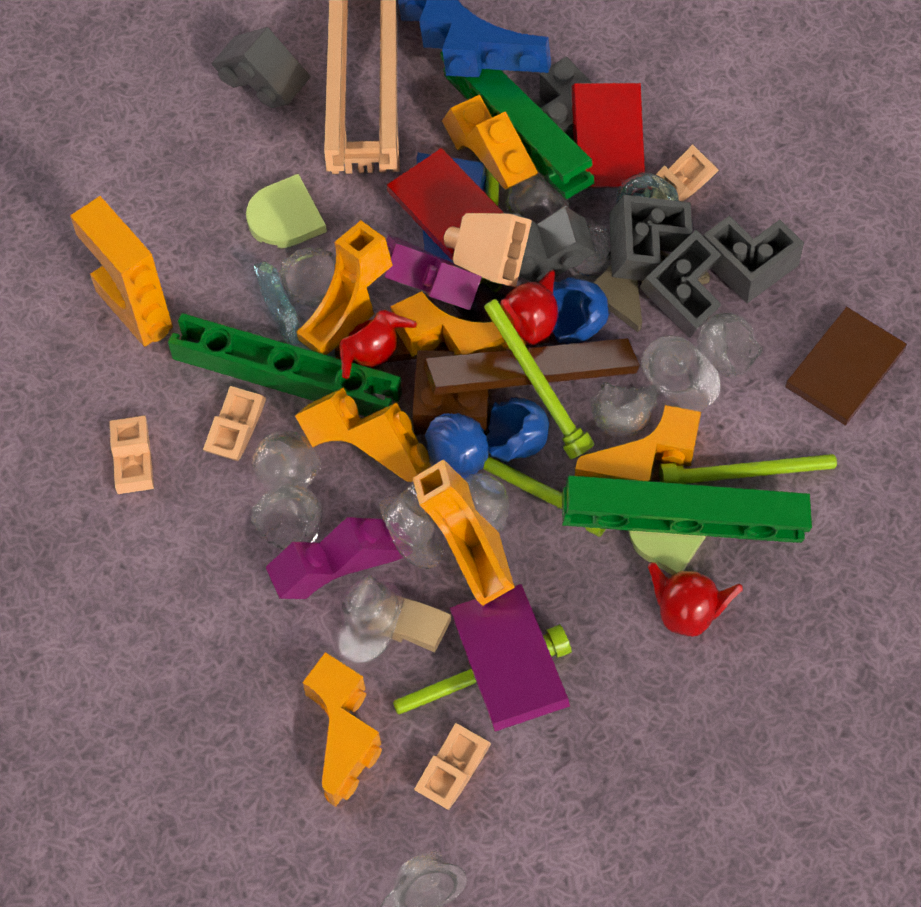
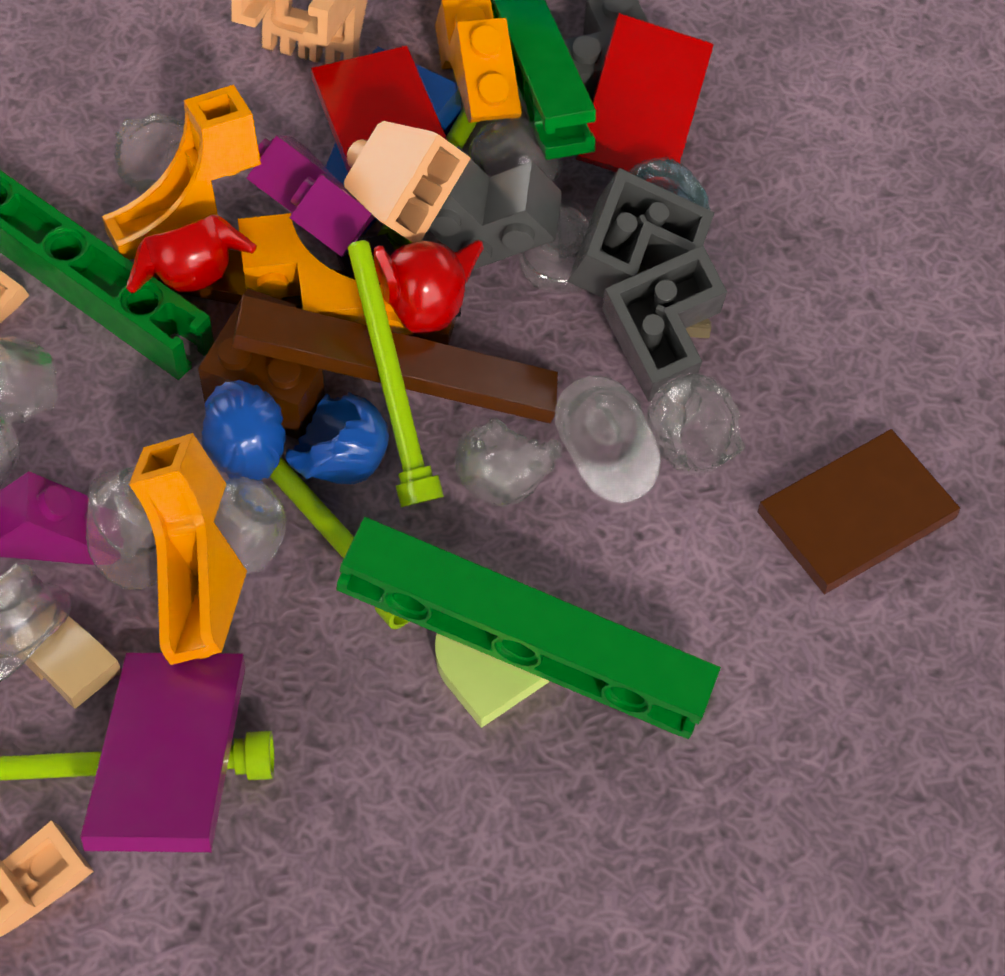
camera: 15 degrees right, 5 degrees down
yellowish green tile [246,174,327,248] -> none
clear light blue tile [253,261,301,345] -> none
light orange arch [295,388,431,482] -> none
blue hair [553,277,609,344] -> none
light orange arch [575,405,701,481] -> none
dark tan tile [594,265,642,332] -> none
light nougat slope [640,144,719,202] -> none
red piece [648,562,743,637] -> none
lime piece [659,454,837,484] -> none
dark grey brick [703,215,804,303] -> none

